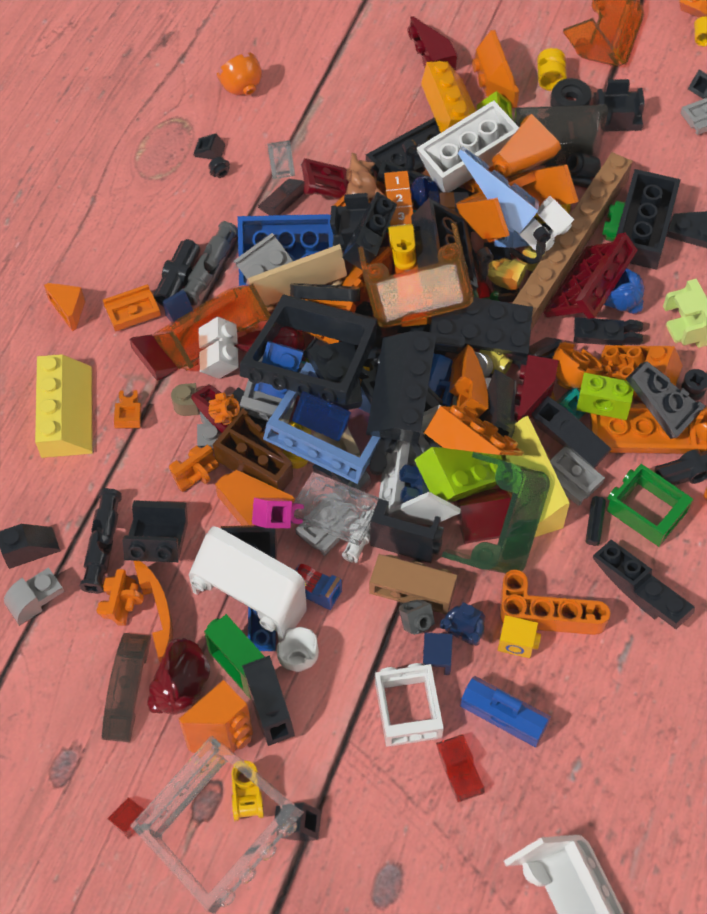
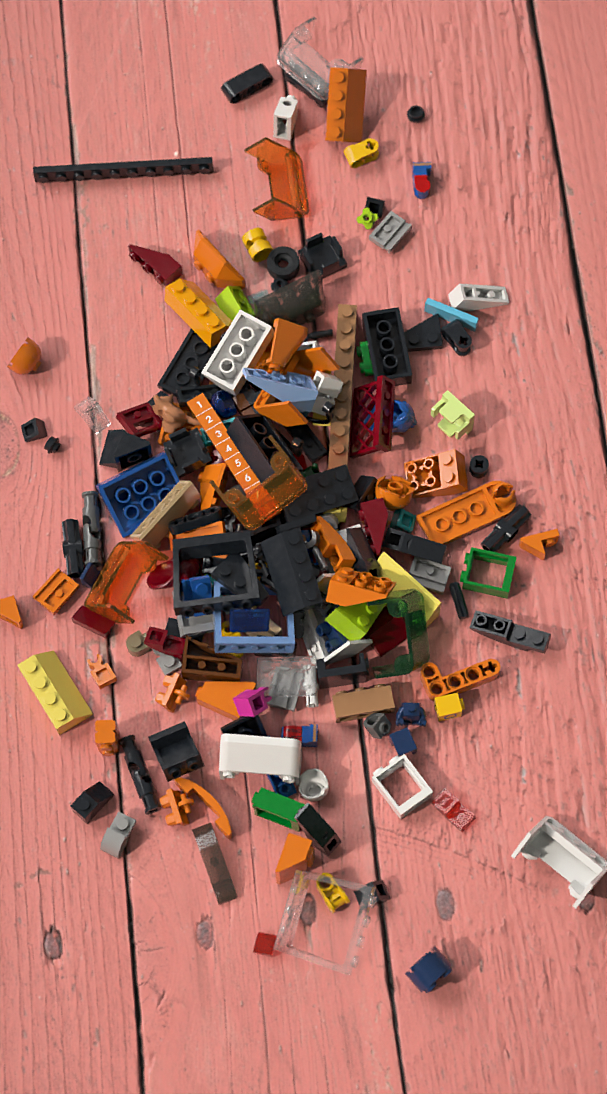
camera: 25 degrees left, 10 degrees up
dark red hair [147,638,210,715] -> none
white piece [199,316,239,379] -> none
orange gear [208,392,240,425] -> none
light grey plate [234,233,293,279] -> none
black slope [342,191,397,270] -> none
yellow piece [388,224,416,270] -> none
blue piece [460,676,551,748] -> none
light yellow rock [487,258,527,290] -> none
black brick [566,152,601,179] -> none
black hinge [573,317,643,345] -> none
lime brick [576,372,634,420] -> none
black wing [626,361,706,439] -> none
none -> orange brick [95,720,119,756]
none -> black slope [113,432,153,472]
none -> flat silver piece [303,530,329,571]
none -> lime plate [357,208,378,229]

